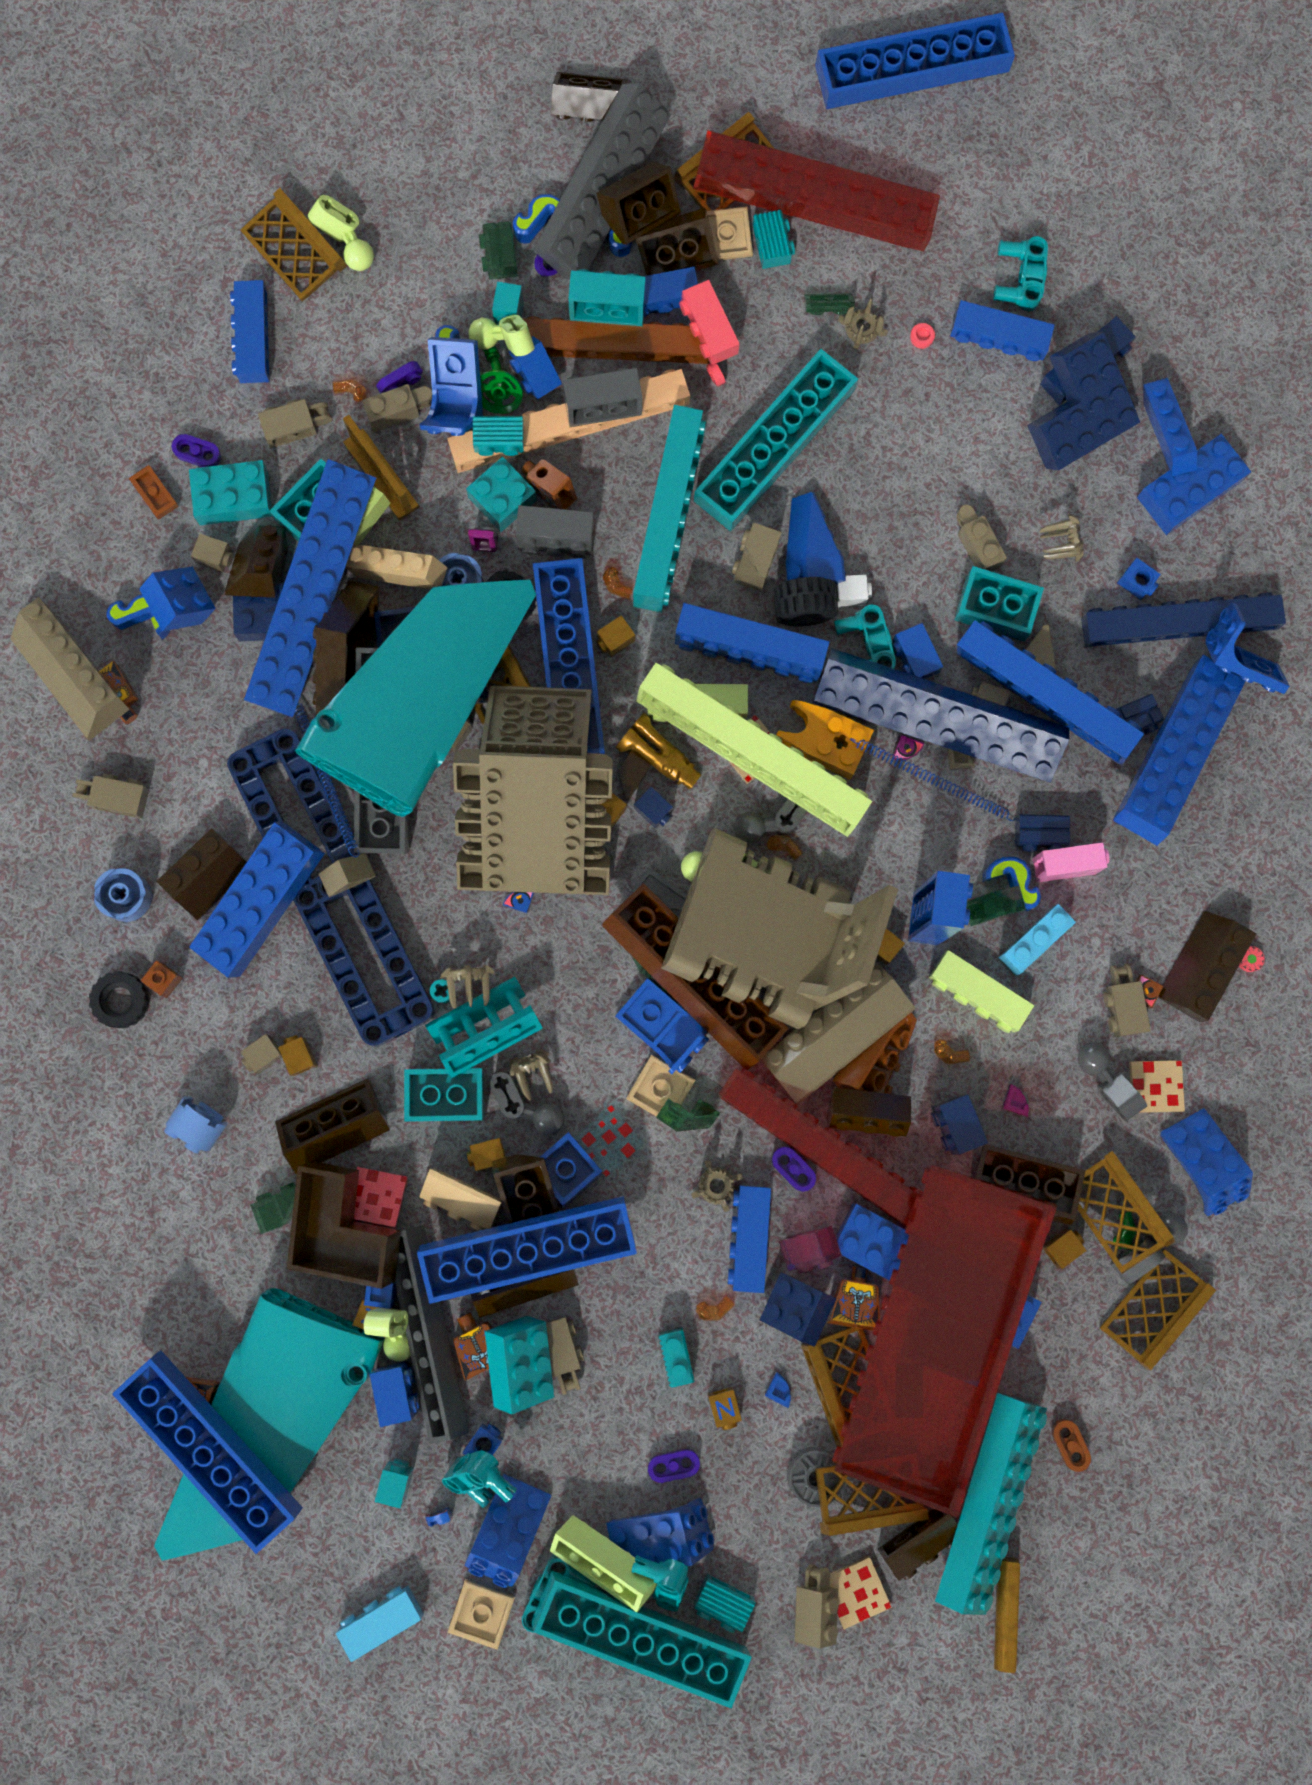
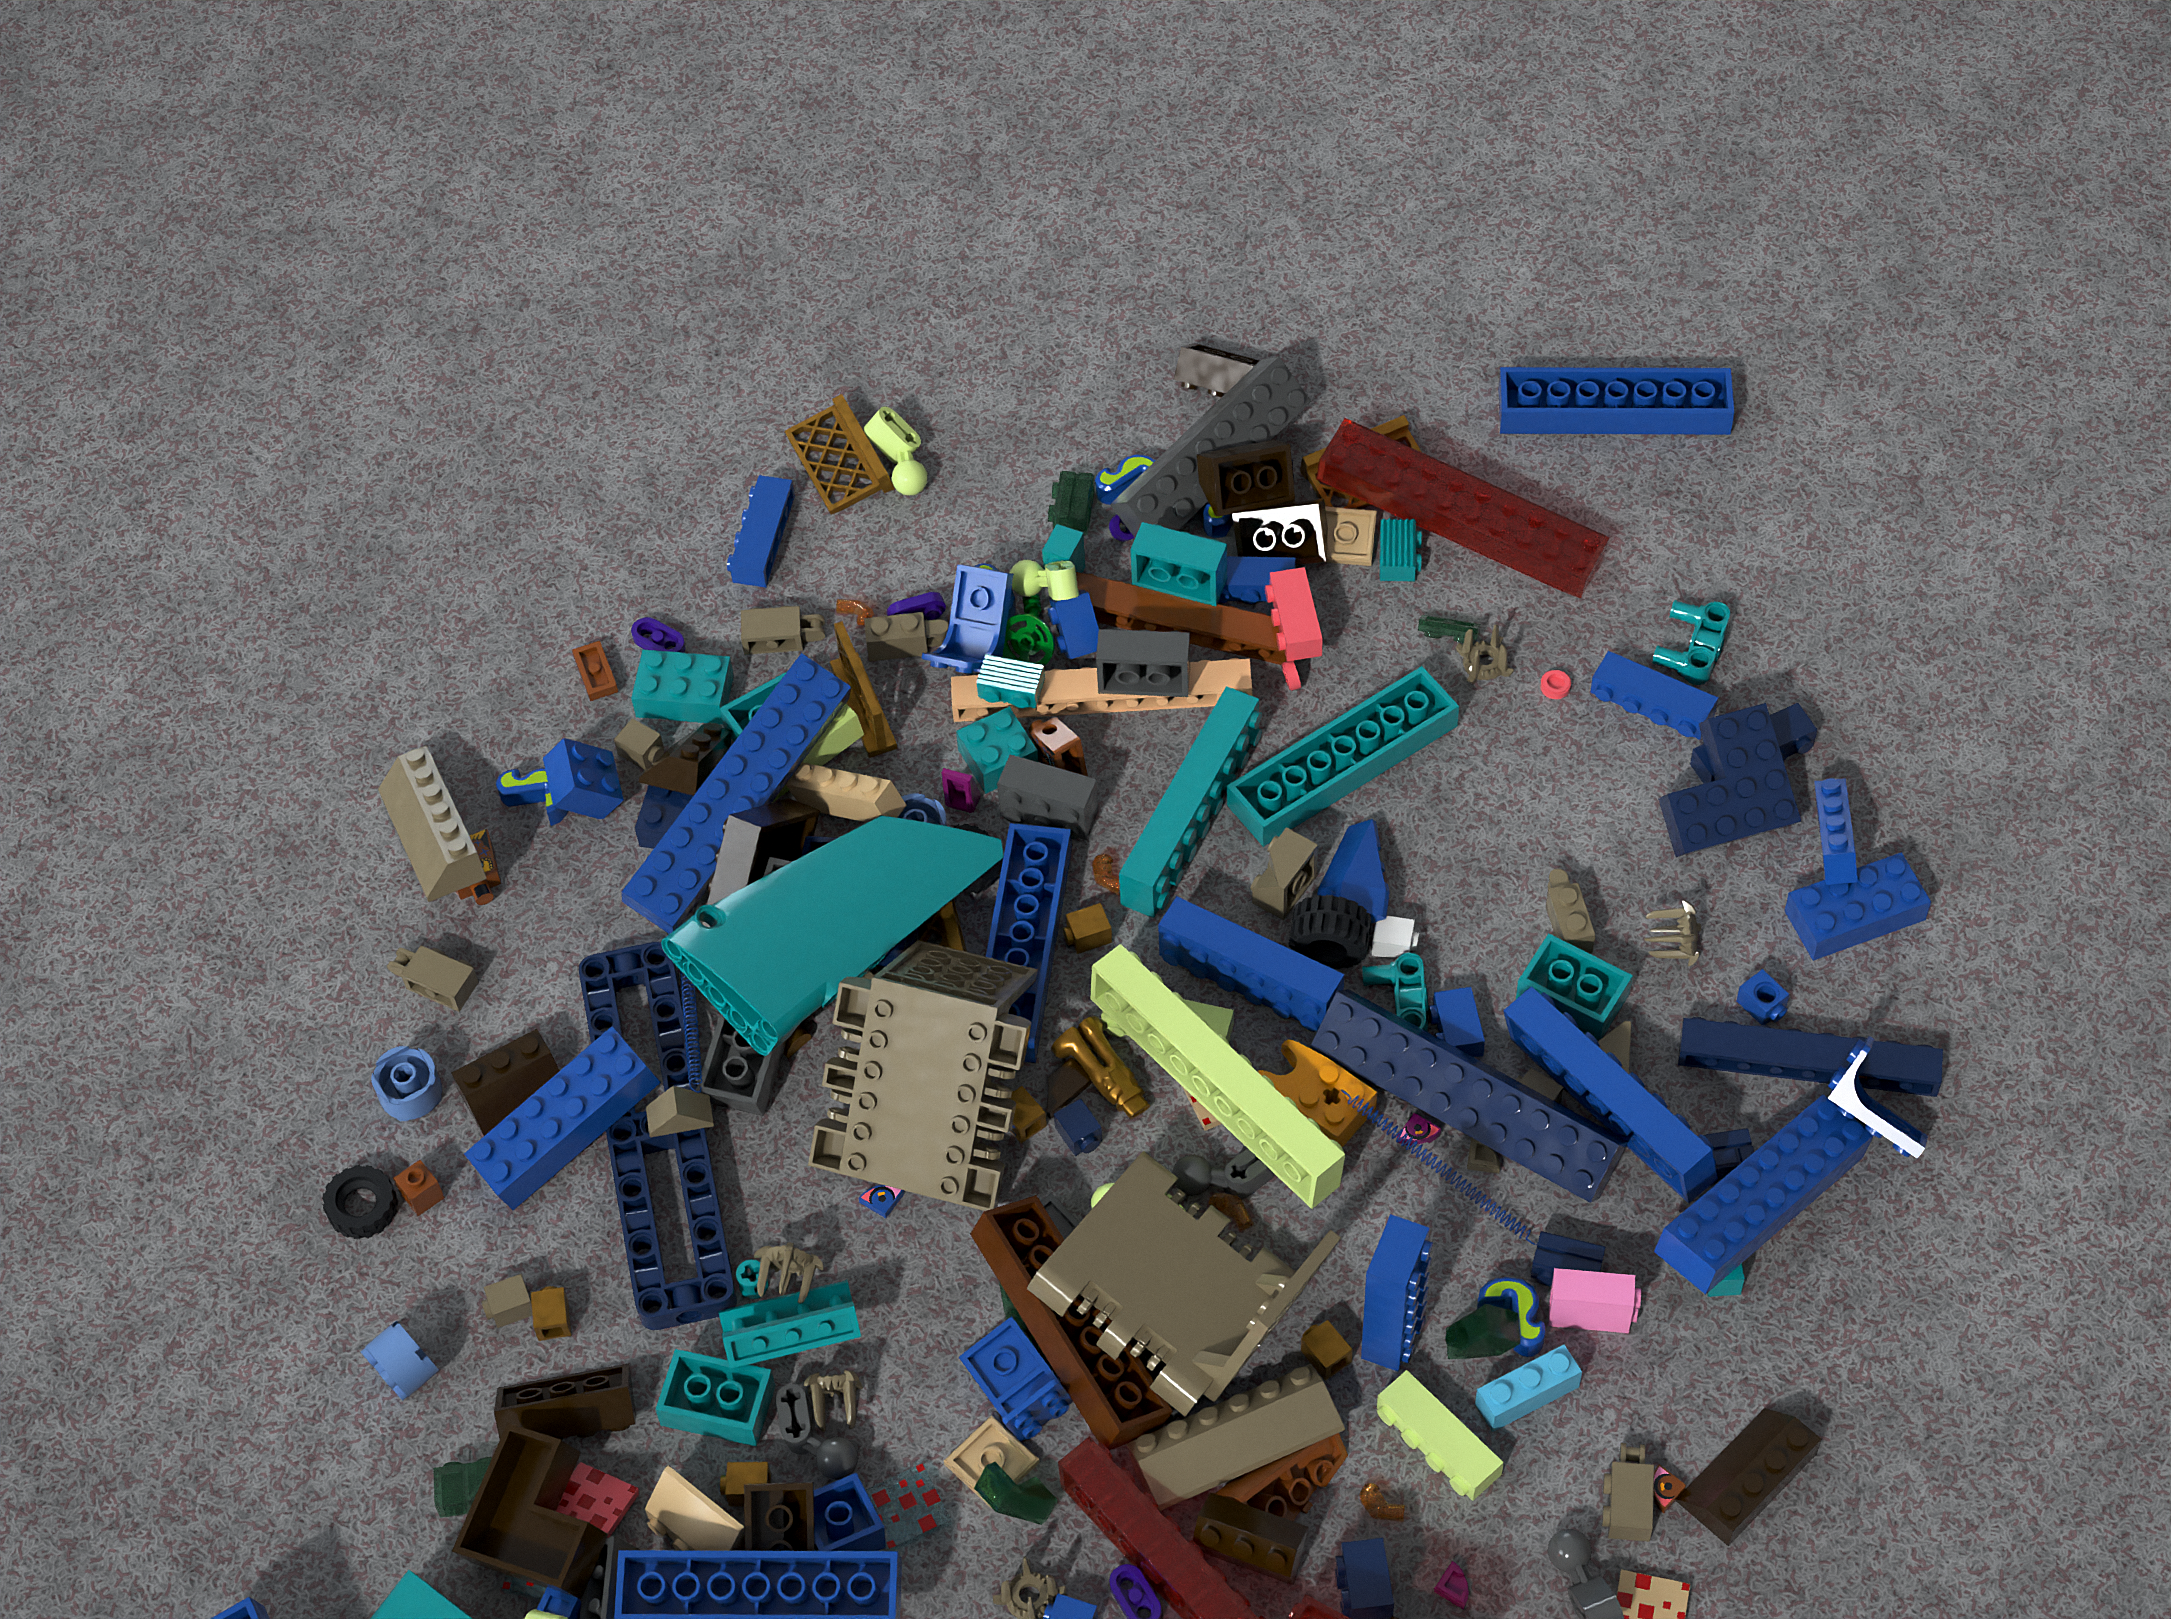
camera: 25 degrees right, 25 degrees down
coral tile [1239,946,1264,972] -> none

